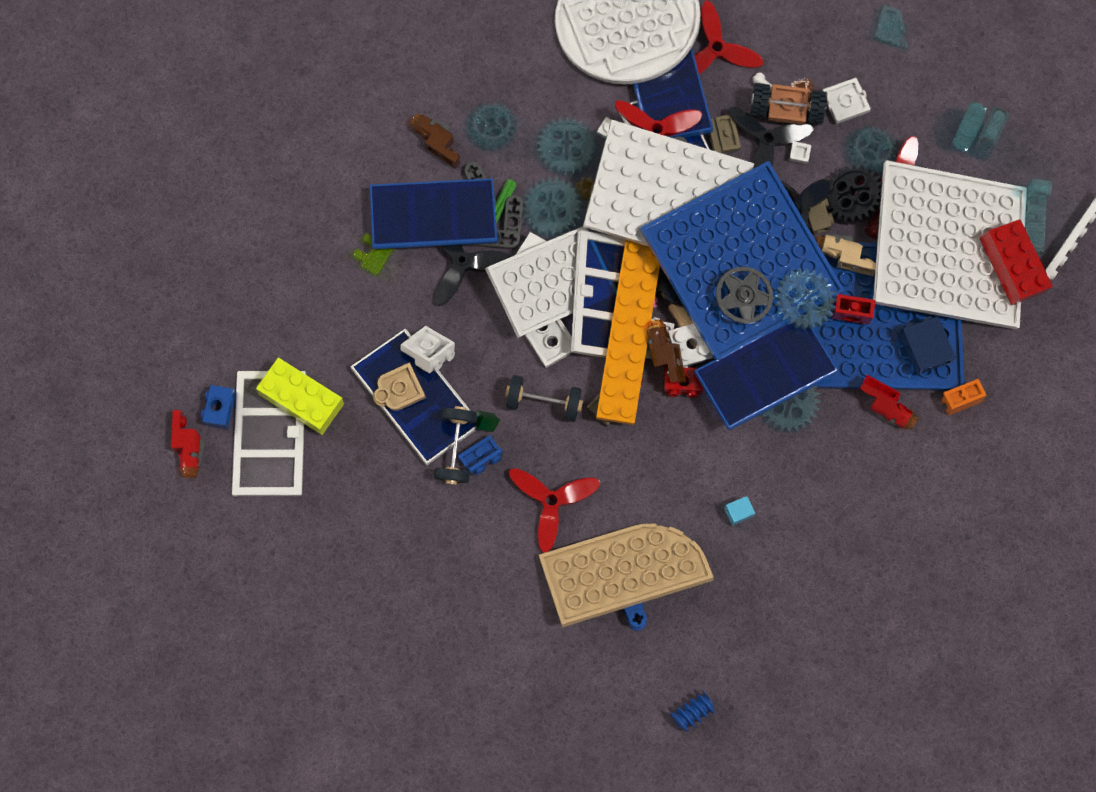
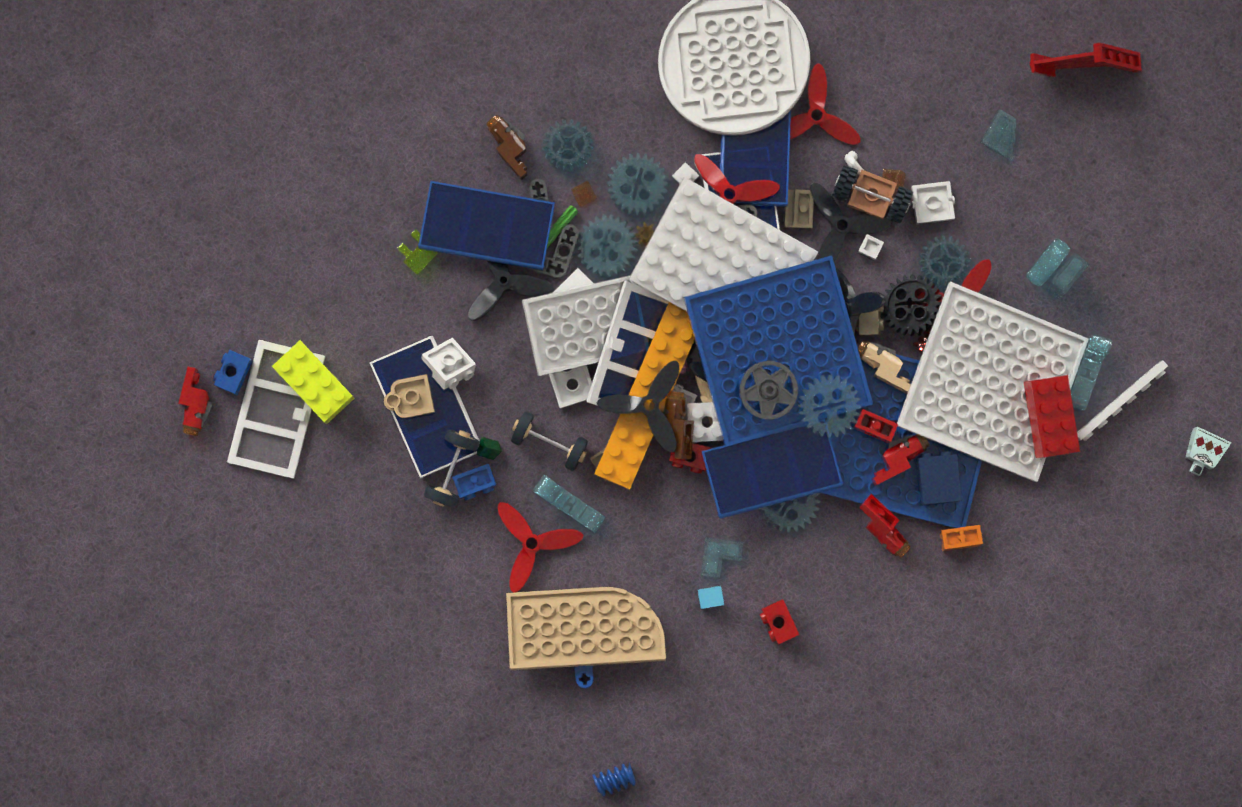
camera: 15 degrees right, 10 degrees up
none -> clear light blue beam [533,475,606,533]
none -> clear orange slope [571,180,597,208]
none -> black piece [597,361,679,453]
none -> clear light blue plate [701,537,744,578]
none -> red brick [760,599,800,644]
none -> red plate [872,434,930,486]

